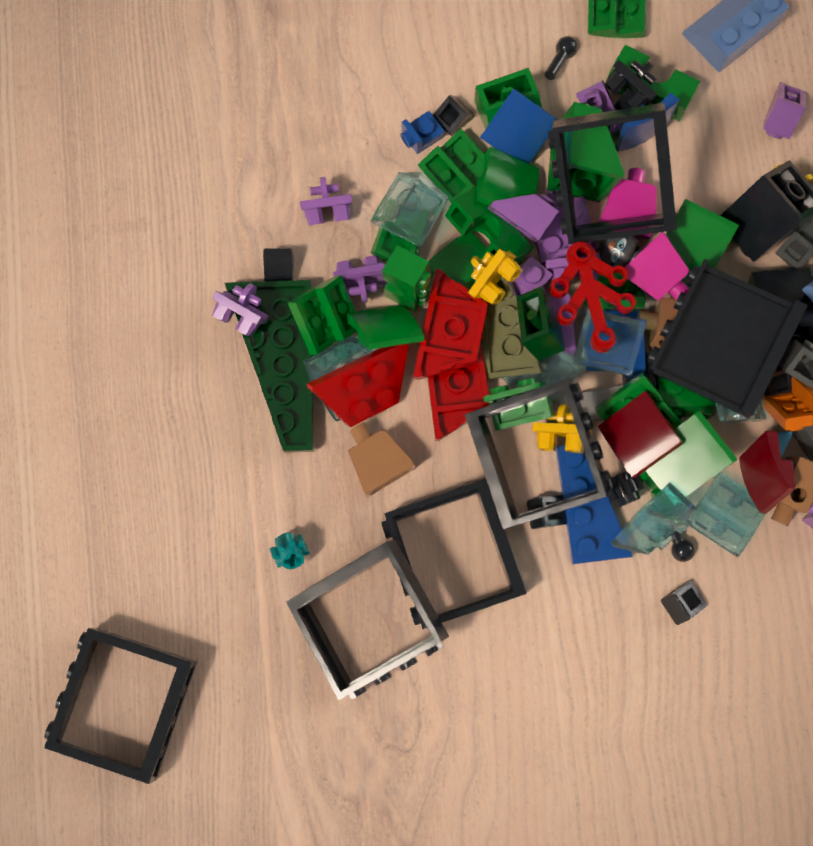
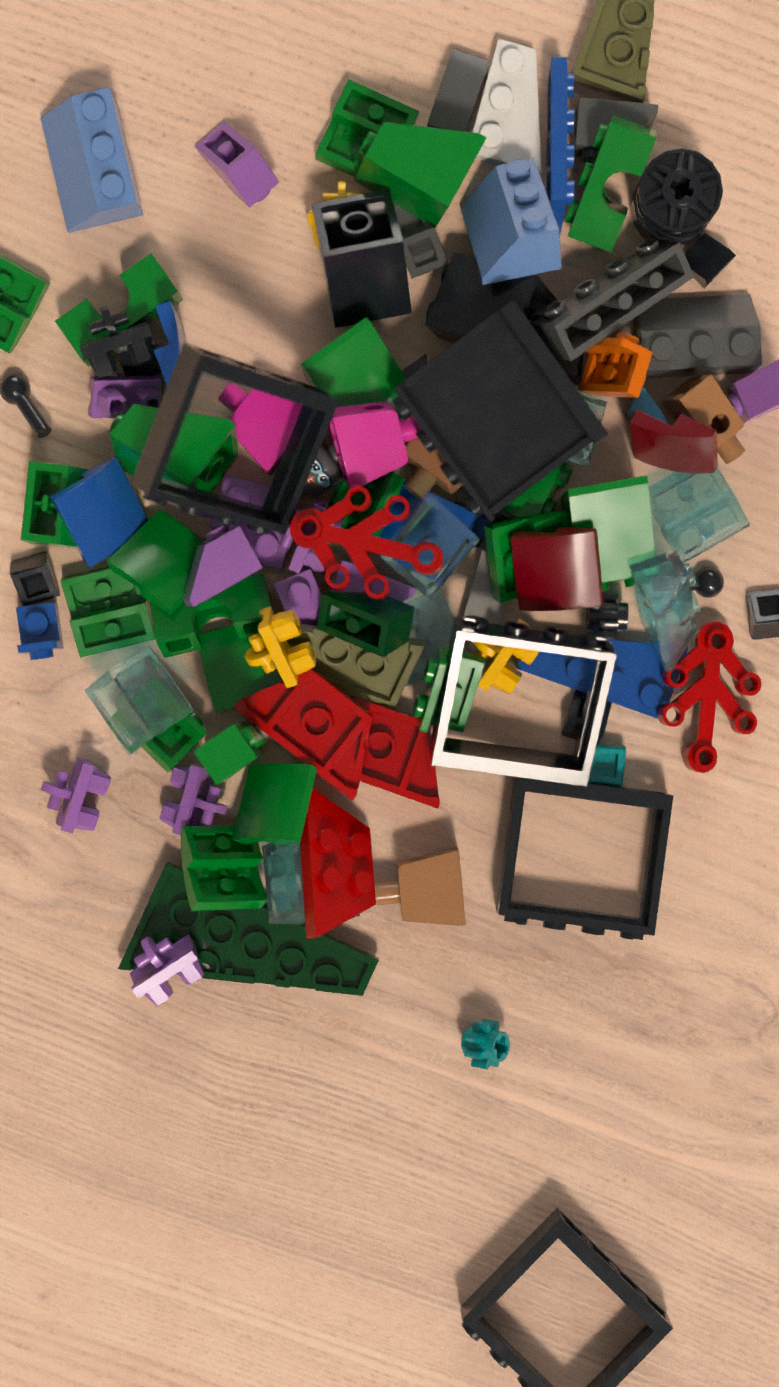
camera: 70 degrees left, 10 degrees up
black slope [263,248,294,281] -> none
window [286,539,450,700] -> none
none -> teal tile [588,744,626,786]
none -> red plant [658,622,762,773]

